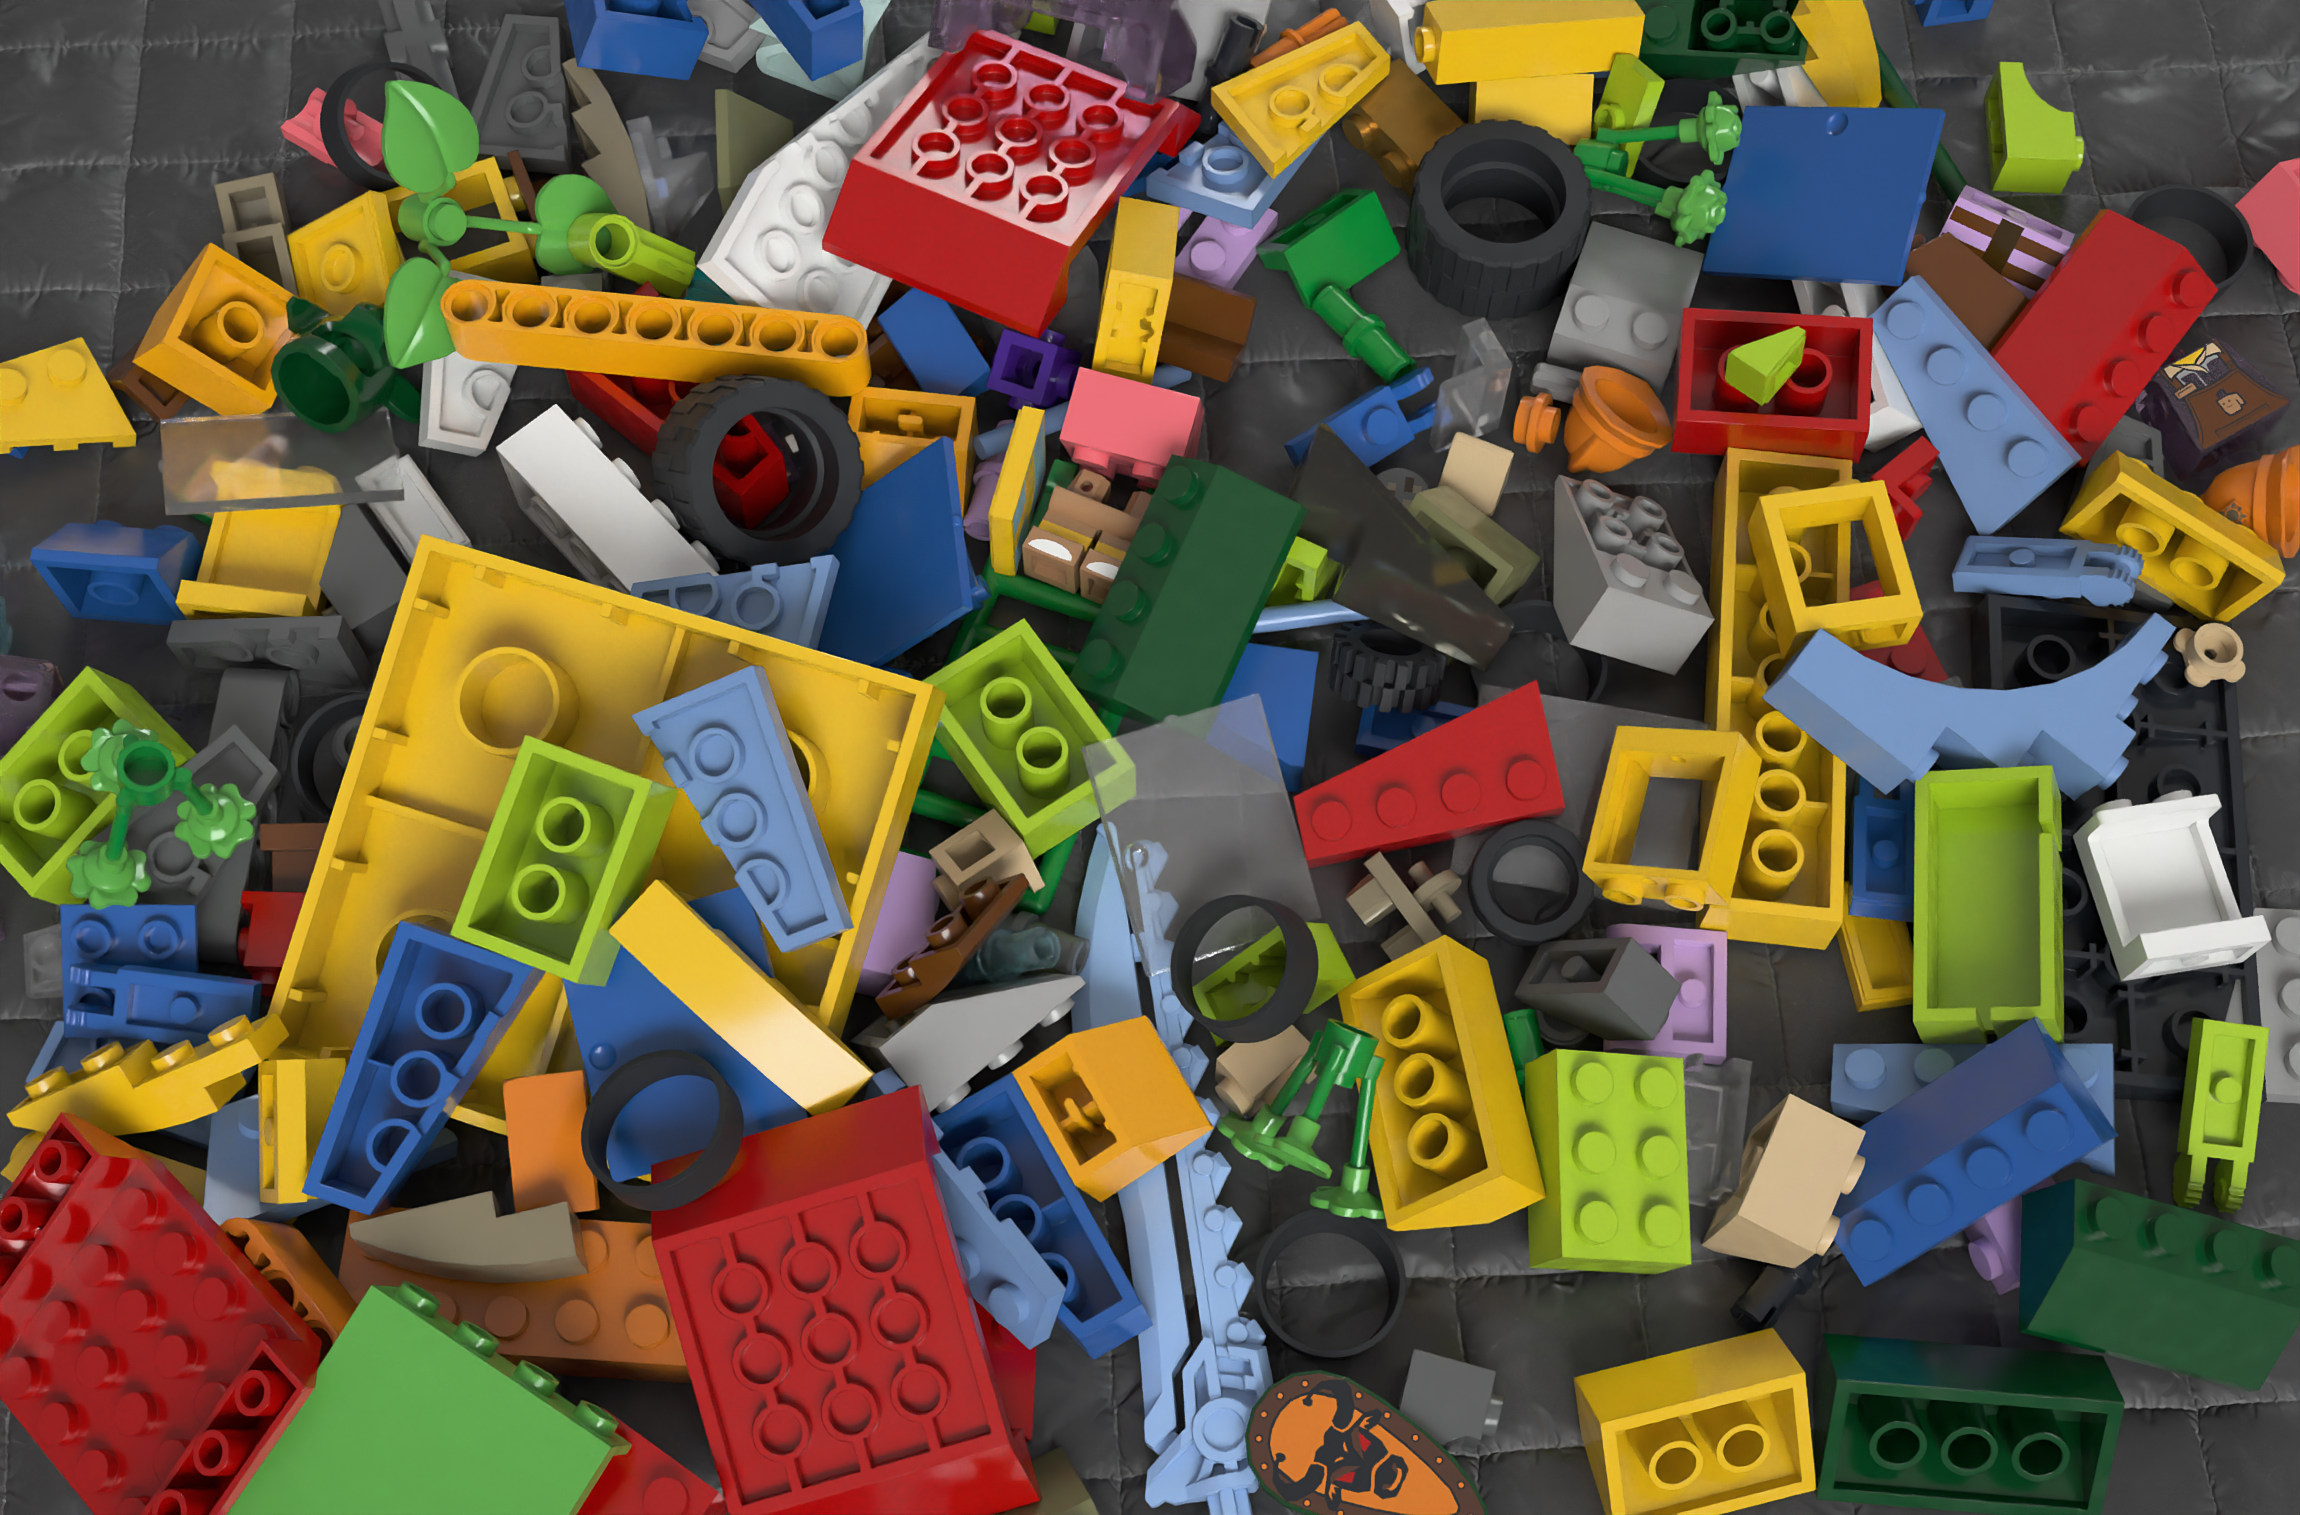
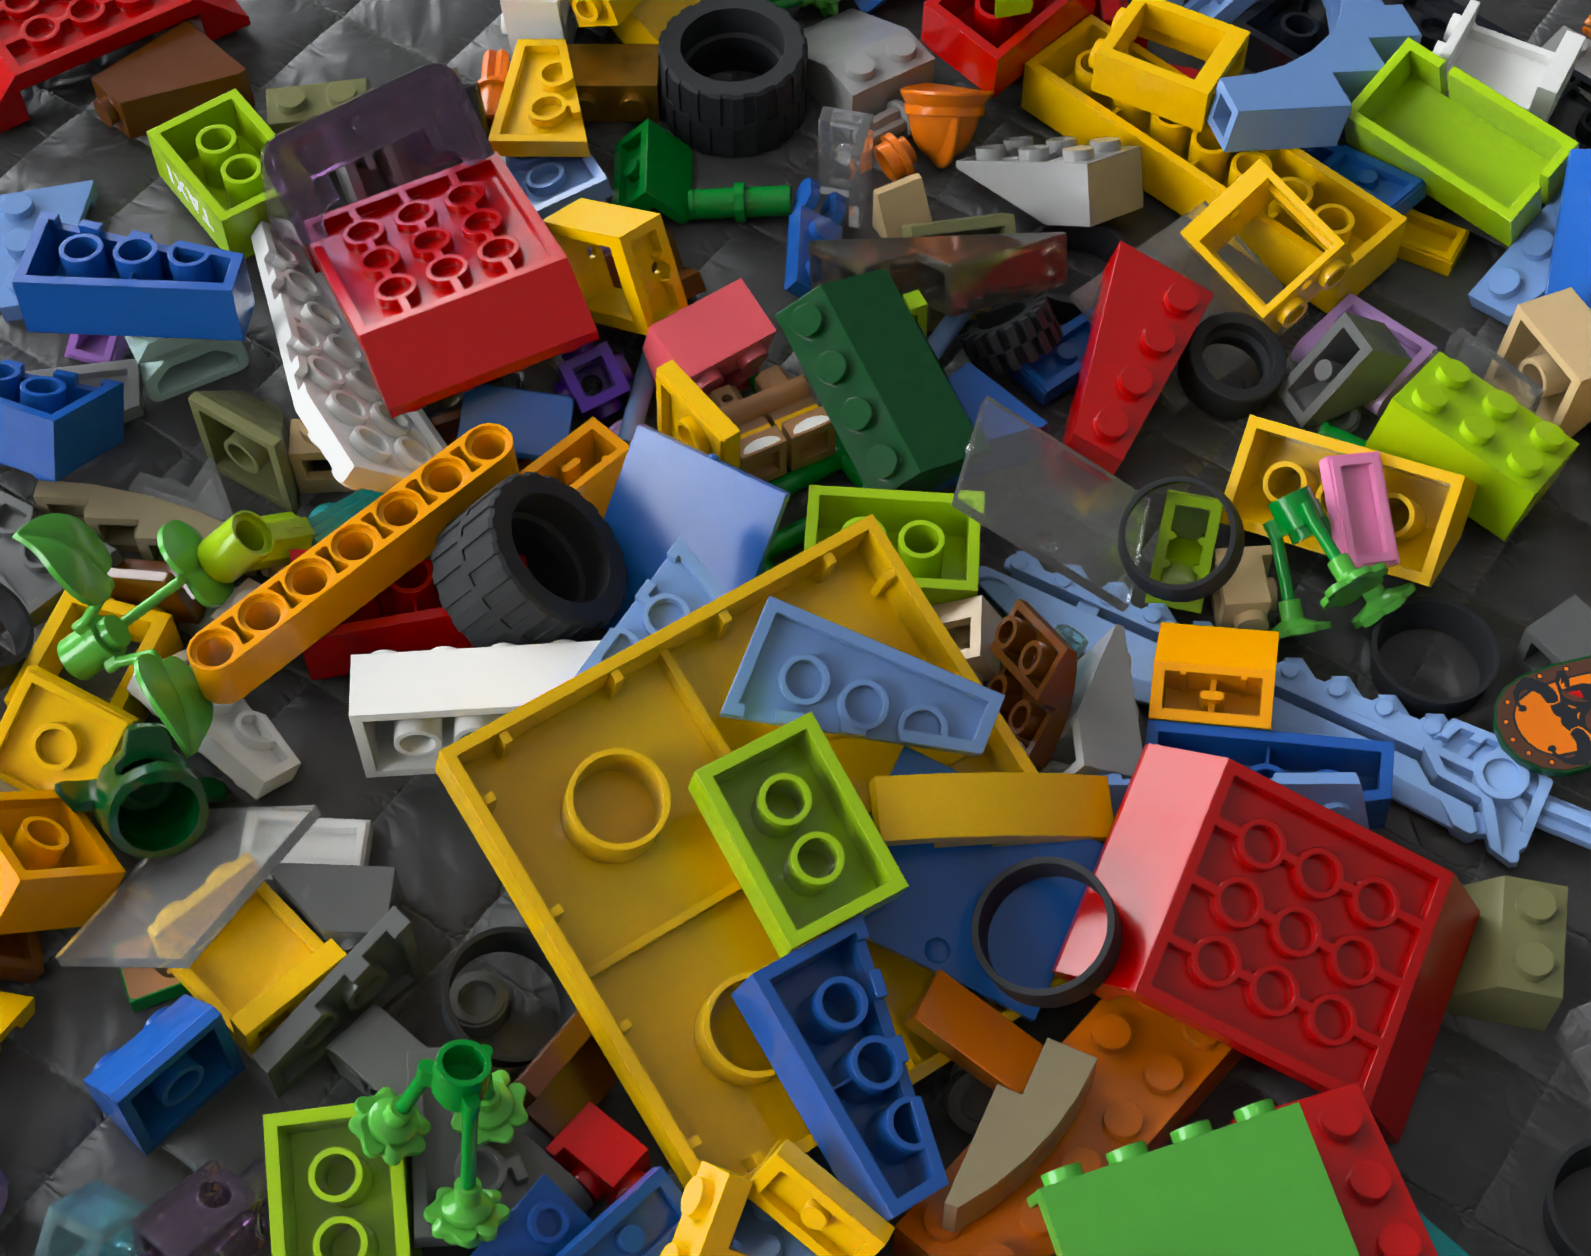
camera: 50 degrees left, 10 degrees down
dark tan hips [1345,851,1462,961] -> none
none -> bright pink tile [1319,451,1400,569]

